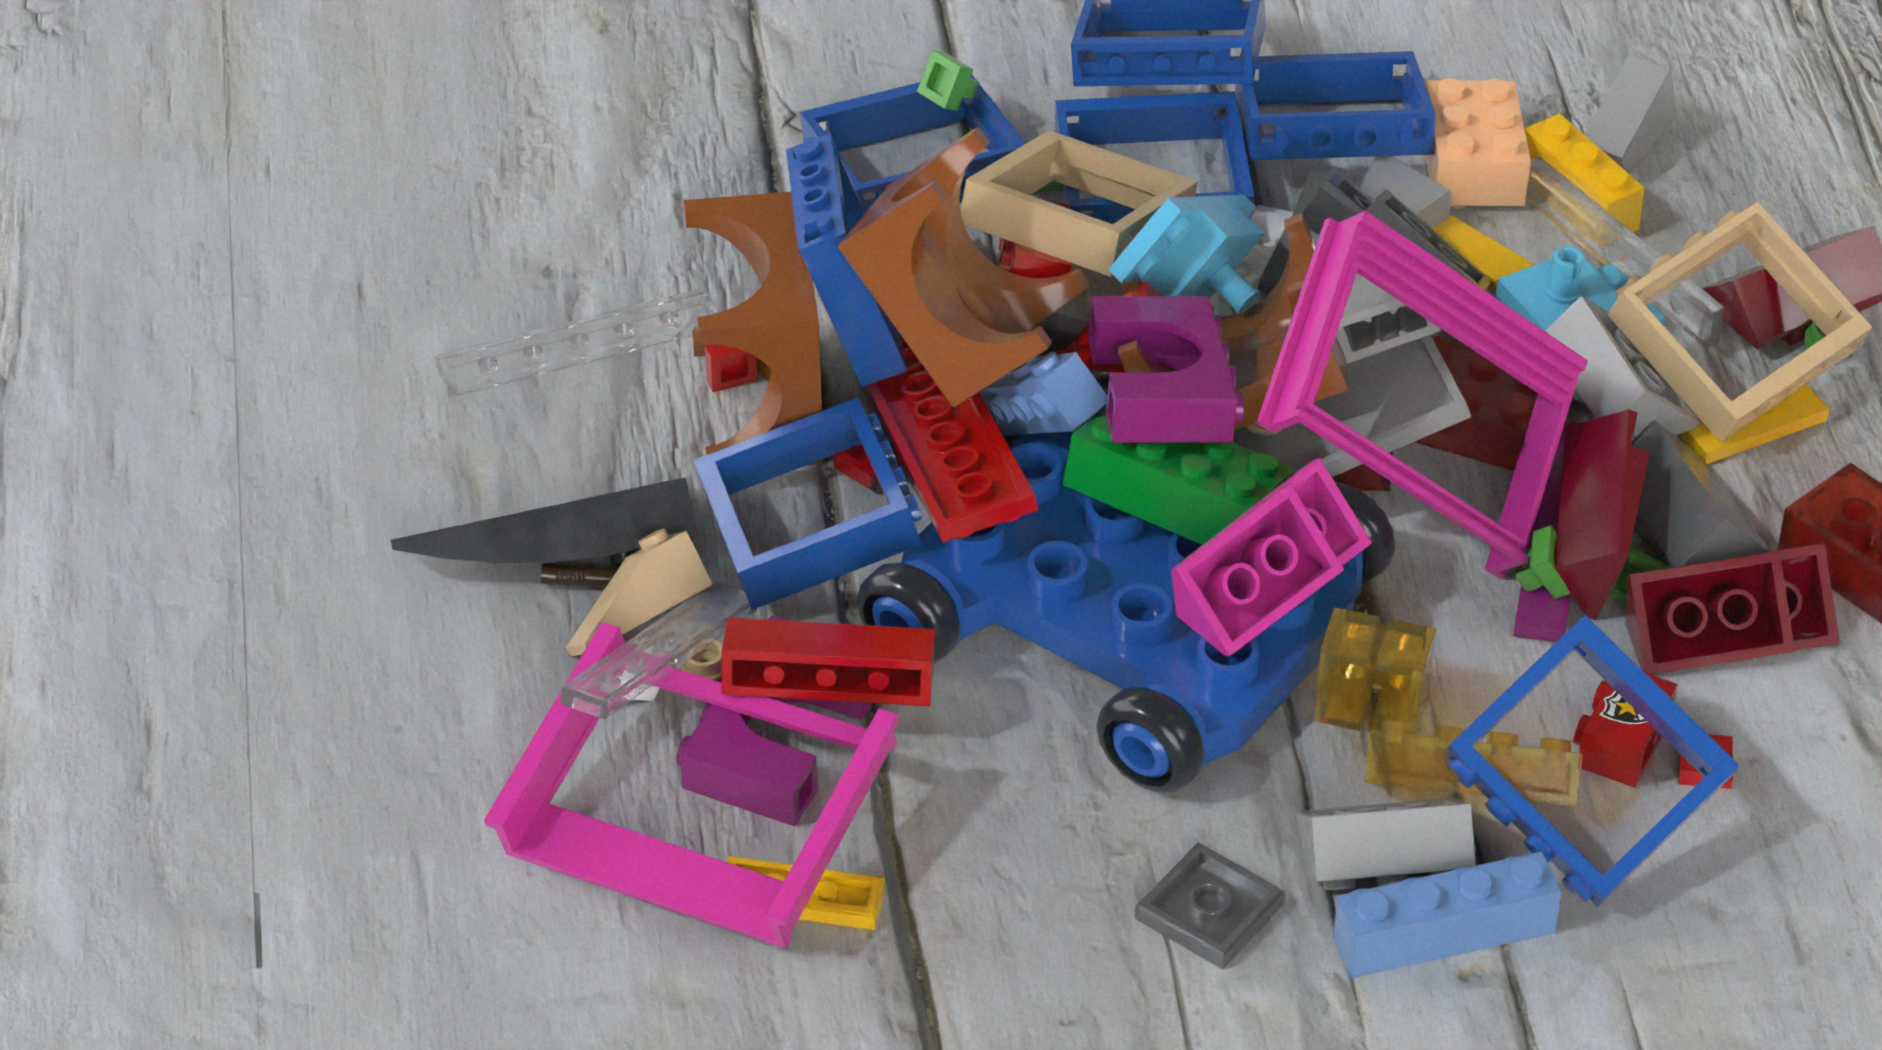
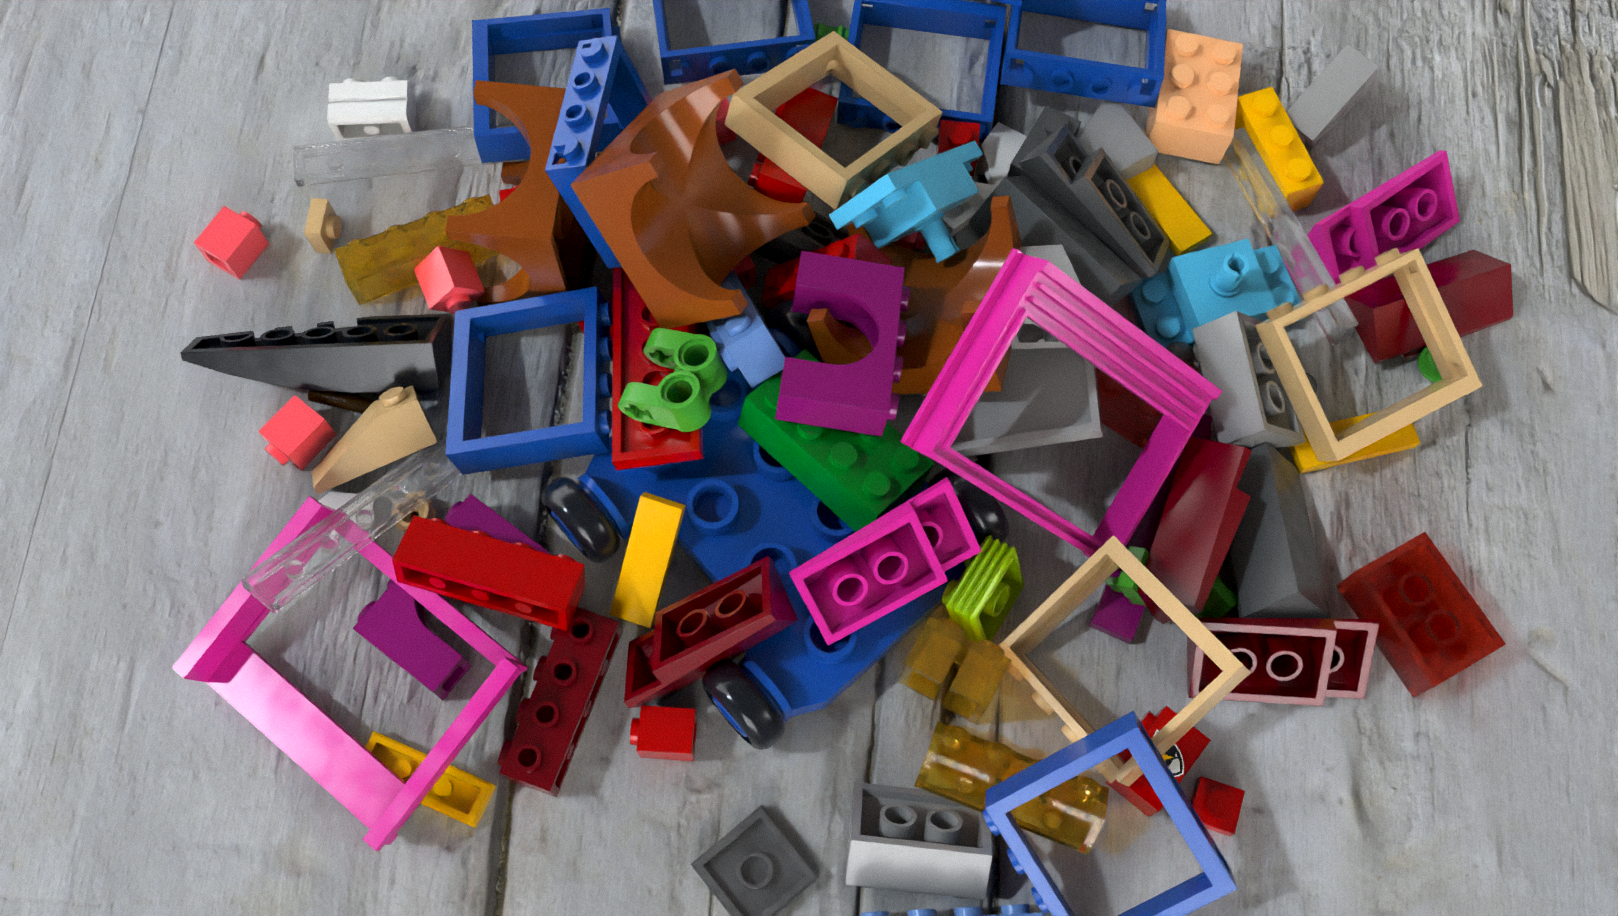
camera: 10 degrees right, 25 degrees up
none -> coral brick [194,206,269,280]
none -> coral brick [258,395,337,471]
none -> tan plate [304,198,341,254]
none -> white brick [327,77,417,141]
none -> clear yellow brick [334,194,501,305]
none -> coral brick [414,246,485,314]
none -> blue window [472,8,624,163]
none -> dark red brick [498,607,623,798]
none -> yellow tile [610,492,686,628]
none -> bright green piece [618,328,728,432]
none -> dark red slope [624,556,798,708]
none -> red brick [630,705,698,761]
none -> lime brick [942,535,1025,651]
none -> tan window [997,535,1251,787]
none -> dark pink slope [1294,150,1460,288]

